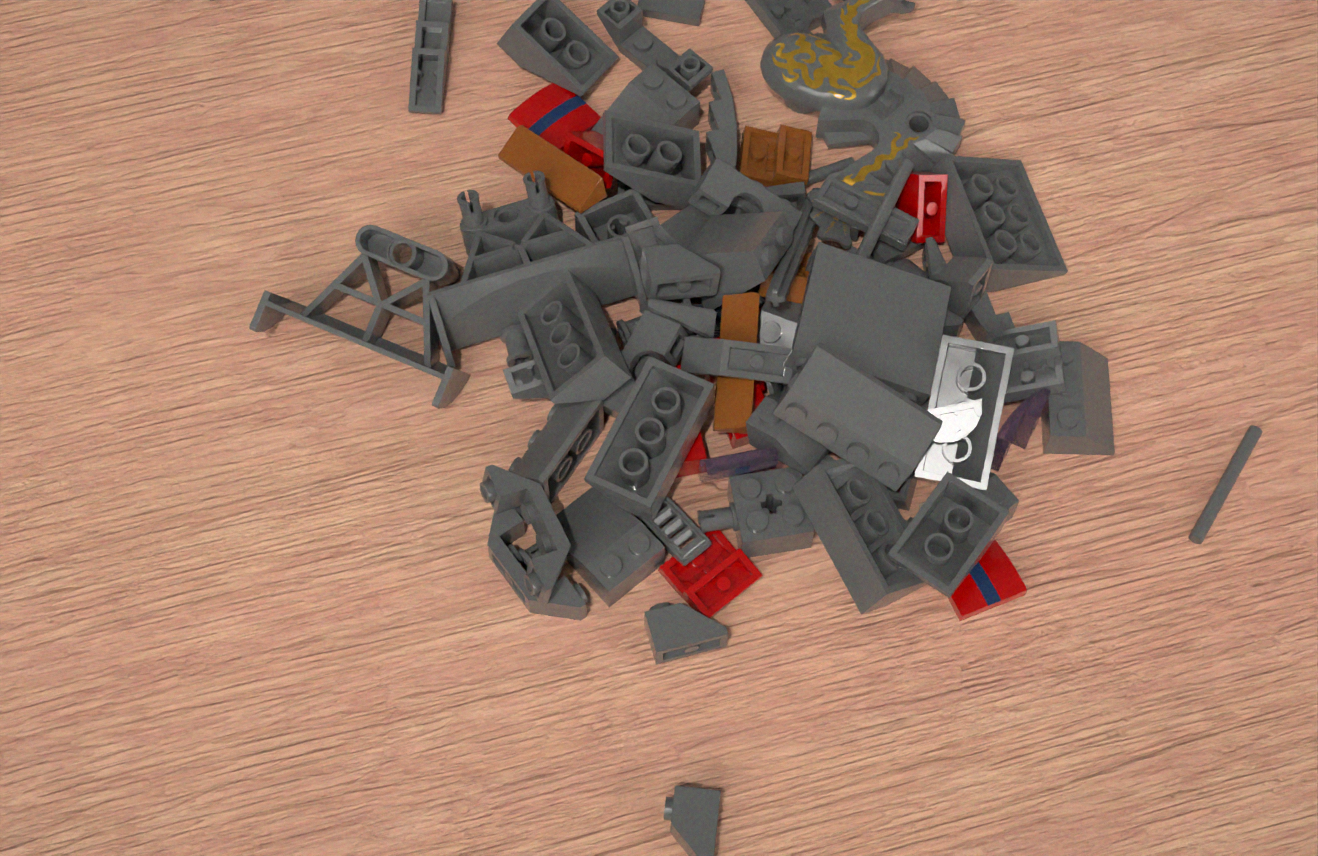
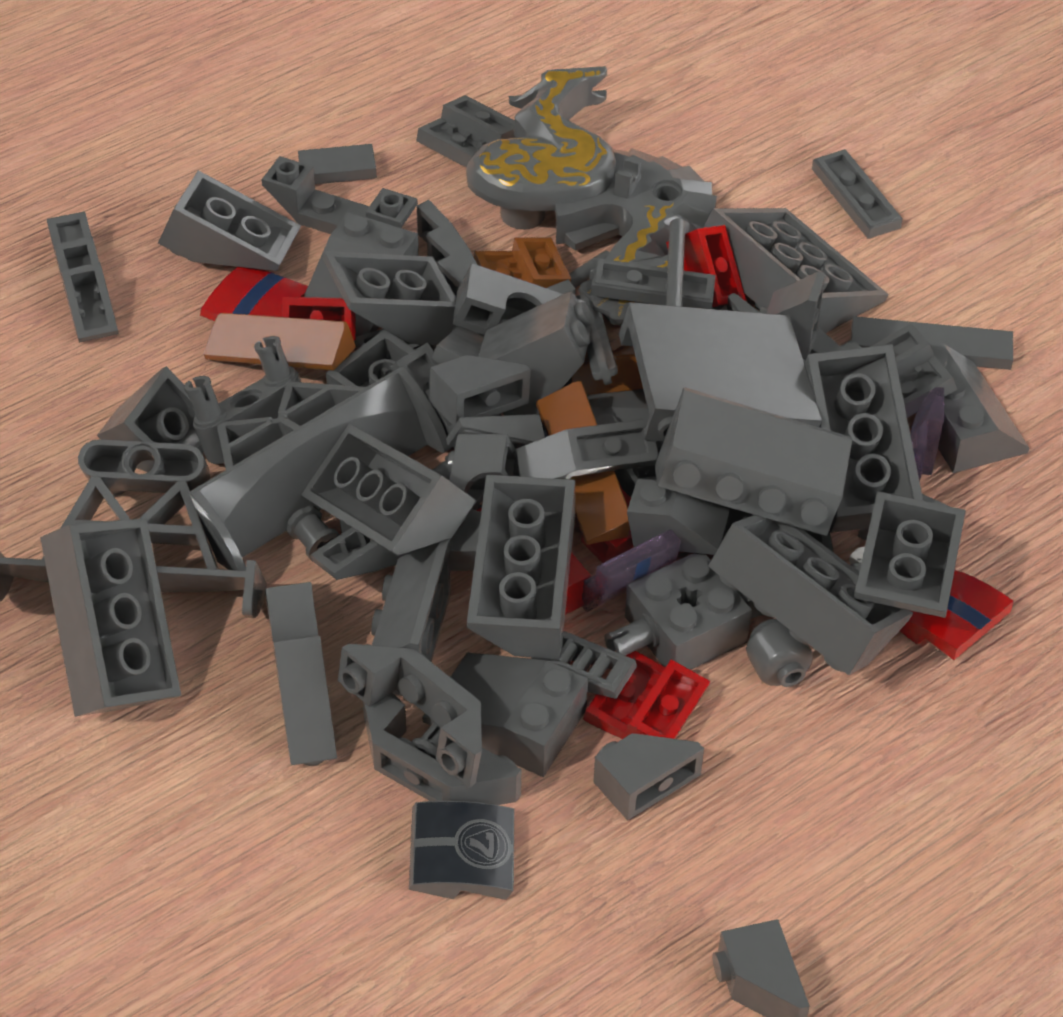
camera: 20 degrees left, 15 degrees down
tile [927,399,982,443] -> none
none -> dark grey slope [40,518,181,717]
none -> dark grey slope [97,366,204,472]
none -> dark grey slope [265,582,337,766]
none -> black slope [409,801,514,900]
none -> dark grey head [746,619,813,687]
none -> dark grey tile [812,149,903,239]
none -> dark grey tile [851,316,1013,370]

